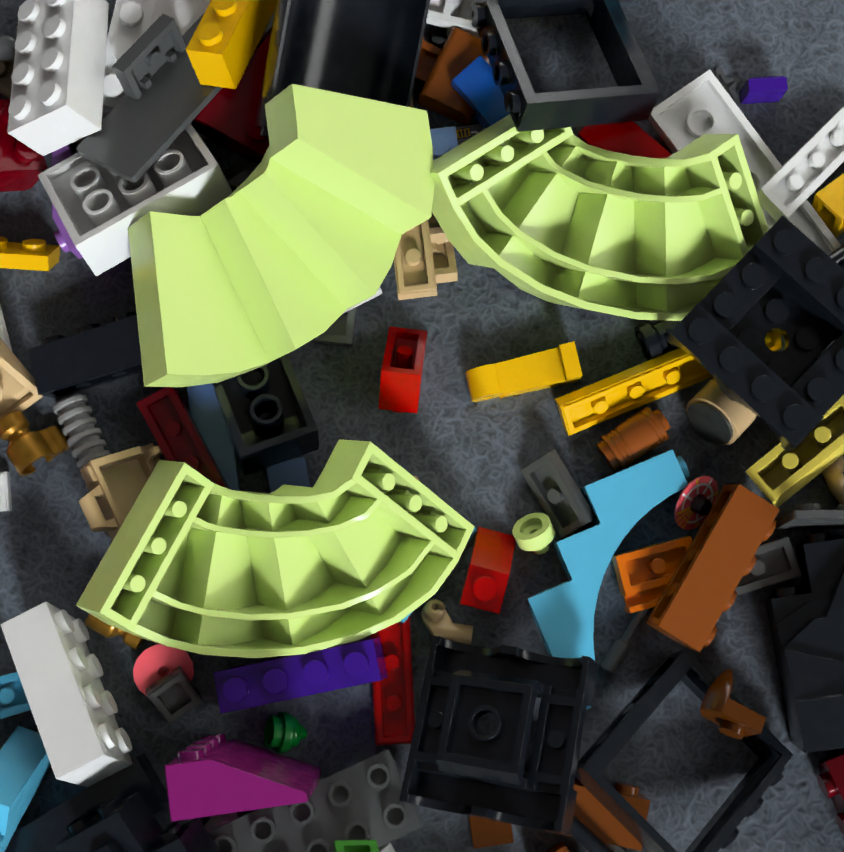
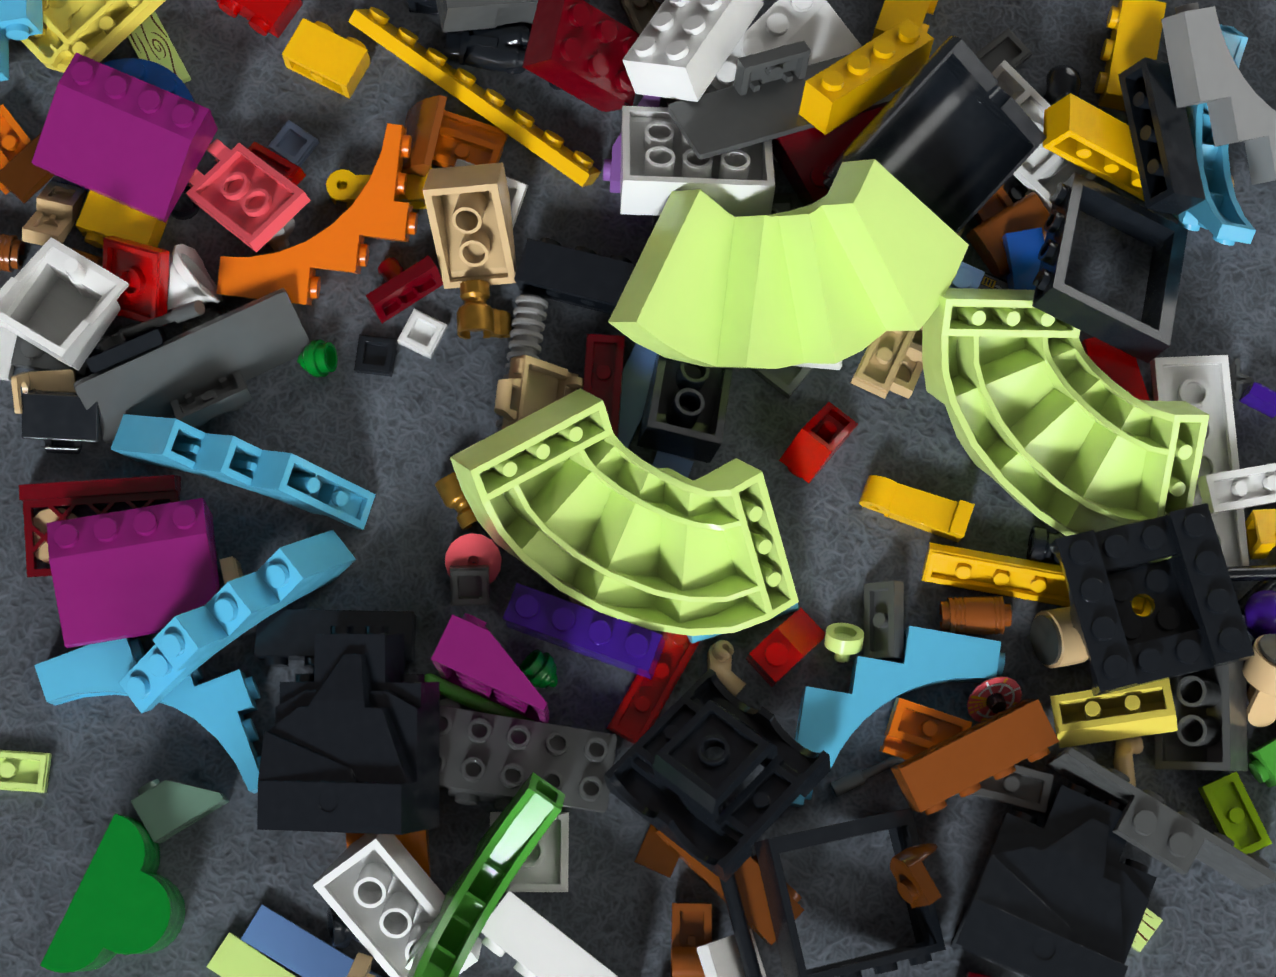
camera: 25 degrees right, 5 degrees down
white brick [0,602,133,787] -> none

